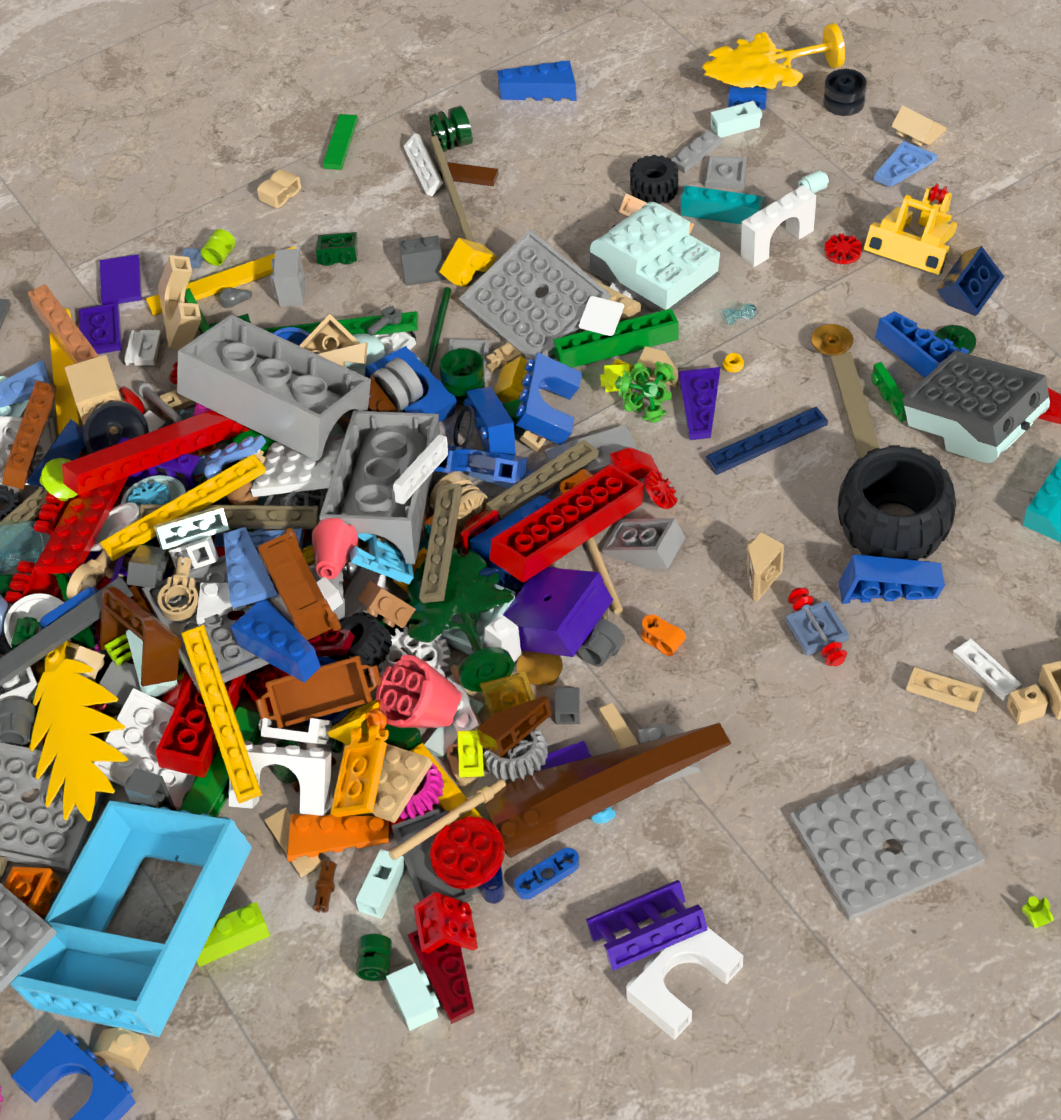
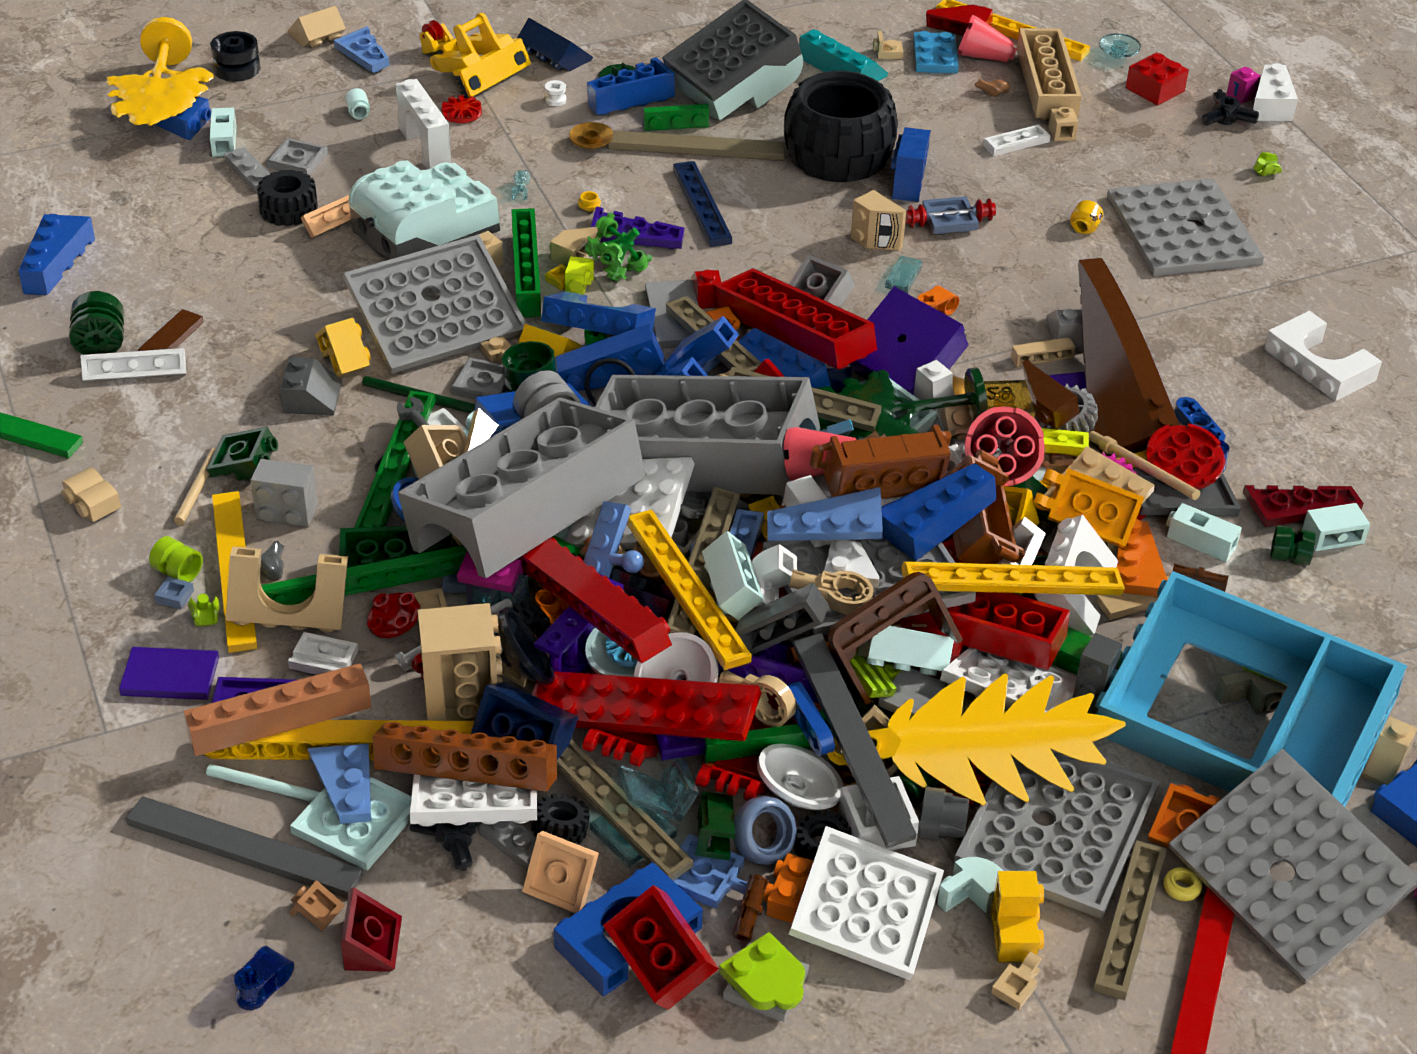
camera: 85 degrees left, 10 degrees down
dark green brick [11,617,41,650] -> none
lime dish [40,458,78,501] -> none
orange plate [366,708,387,731] -> none
white plate [393,435,448,504] -> none
red bracket [413,892,478,954] -> none
dark tan tile [430,135,475,242] -> none
dark grey brick [555,686,580,724] -> none
white sticker [579,296,624,336] -> none
dark purple fence [586,880,708,971] -> none
red wheel [644,471,678,510] -> none
teal slope [681,185,766,225] -> none
tan plate [906,667,984,713] -> none
none -> tan bar [174,448,216,525]
none -> light aqua bar [206,764,320,802]
none -> white wheel [545,80,566,107]
none -> clear light blue tile [885,256,923,294]
none -> yellow head [1070,200,1103,234]

